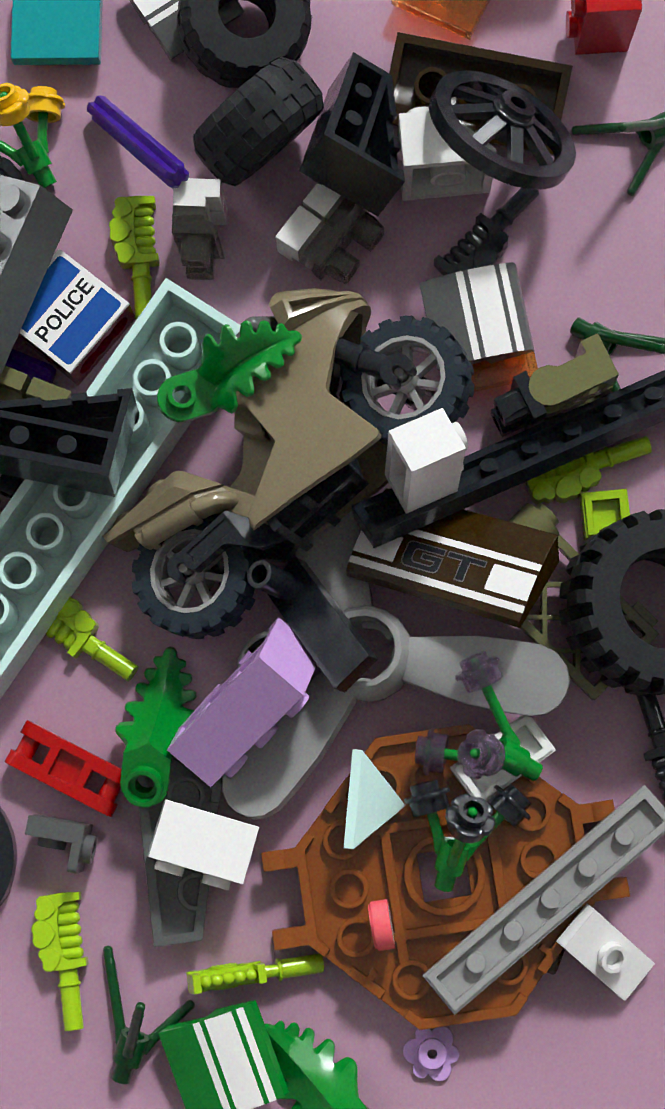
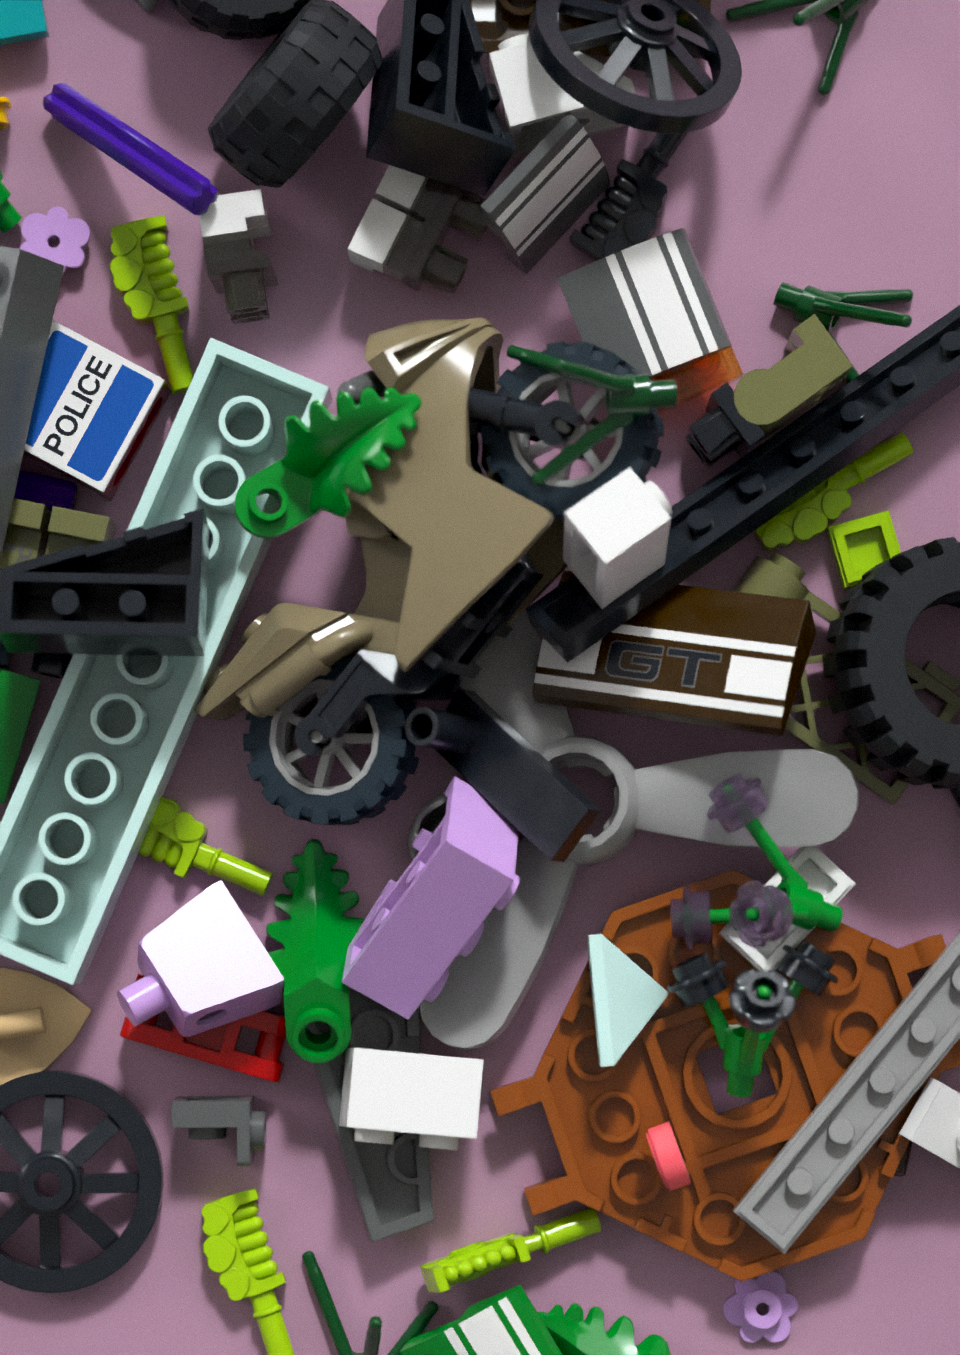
camera: 20 degrees left, 5 degrees up
none -> lavender plant [20,206,91,275]
none -> torso [117,880,284,1037]
none -> dark grey slope [480,112,611,274]
none -> dark green plant [507,345,677,486]

